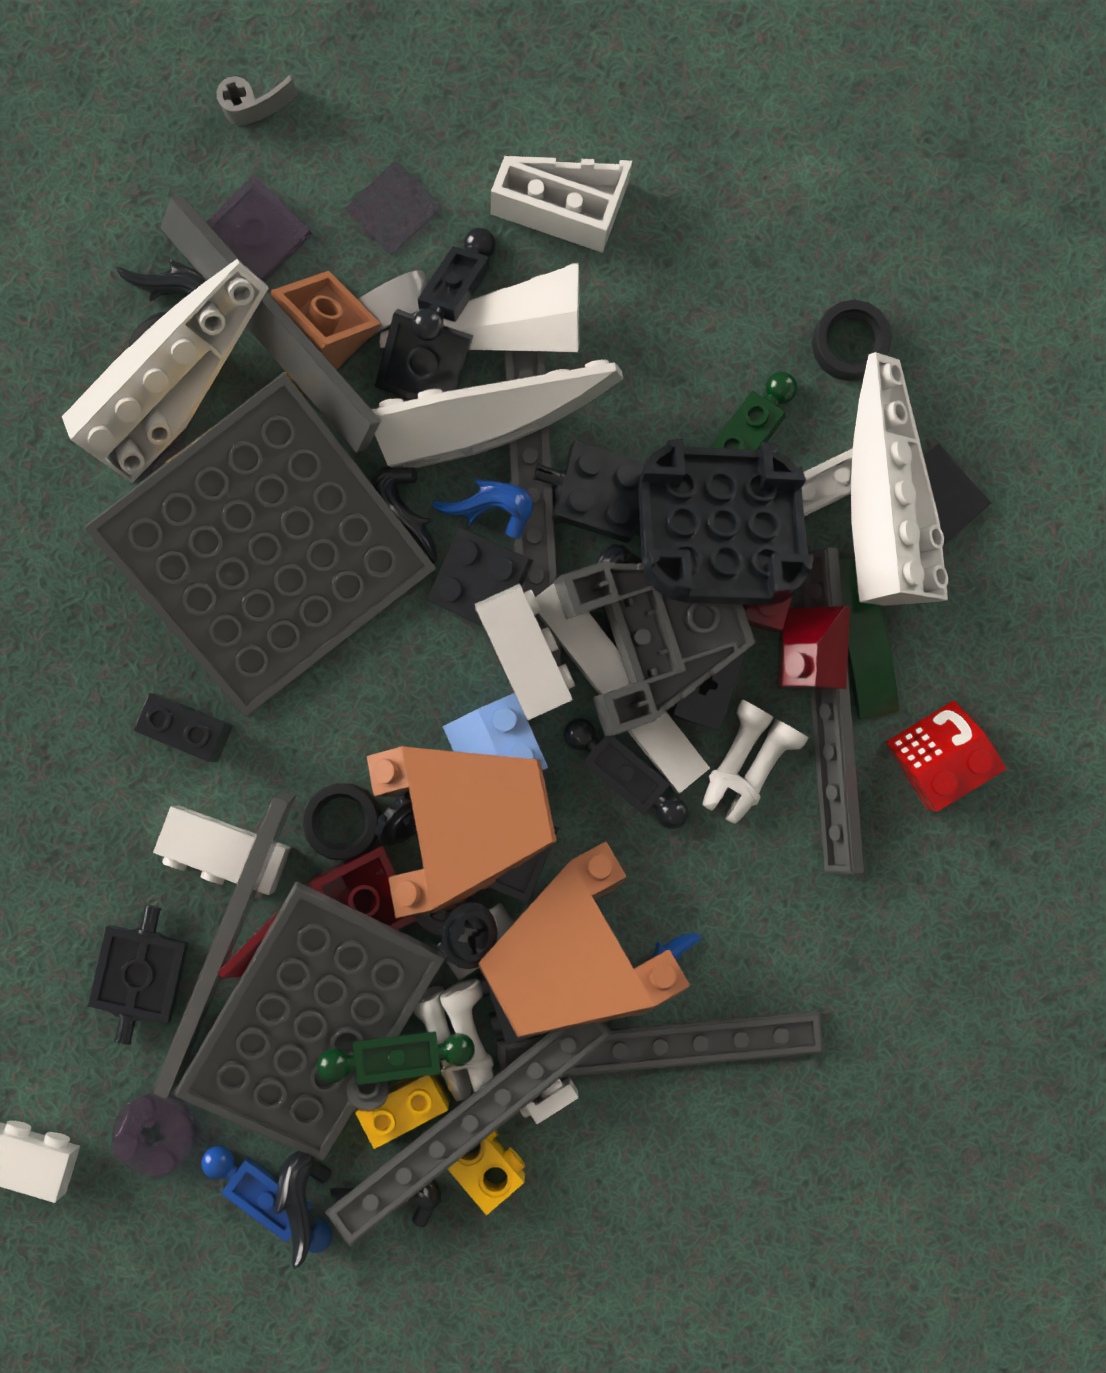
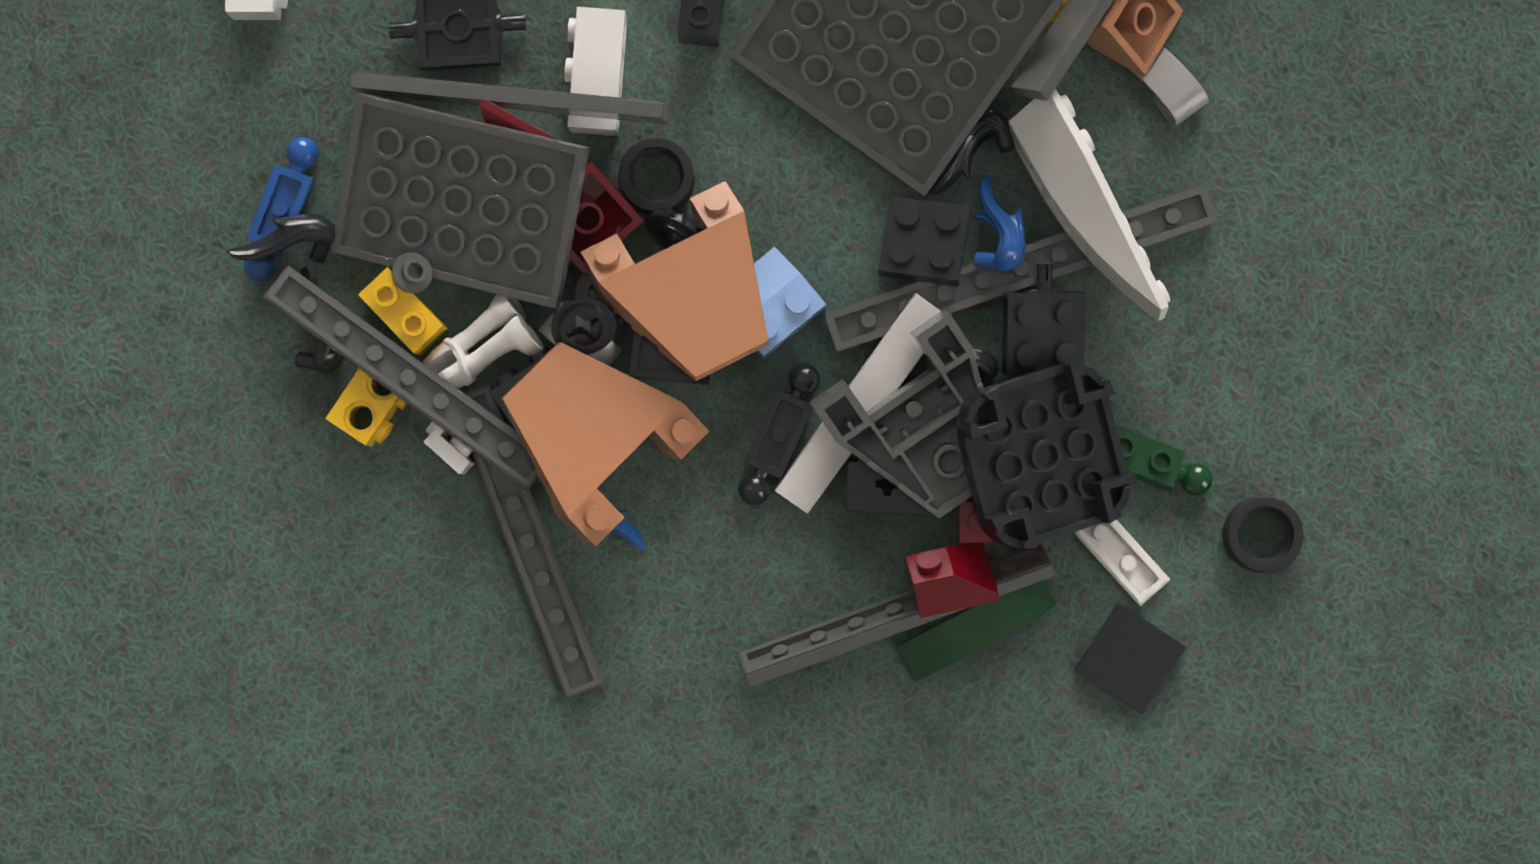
camera: 80 degrees right, 0 degrees up
clear purple plate [112,1092,197,1176] -> none
dark green plate [317,1031,475,1085] -> none
clear purple piece [345,161,441,256] -> none
black tile [375,309,474,400] -> none
white wedge [380,263,579,352] -> none
black plate [411,228,496,341] -> none
white brick [475,584,575,720] -> none
white wedge [490,156,632,253] -> none
white piece [702,699,809,824] -> none
white wedge [851,352,948,606] -> none
red slope [885,700,1007,812] -> none

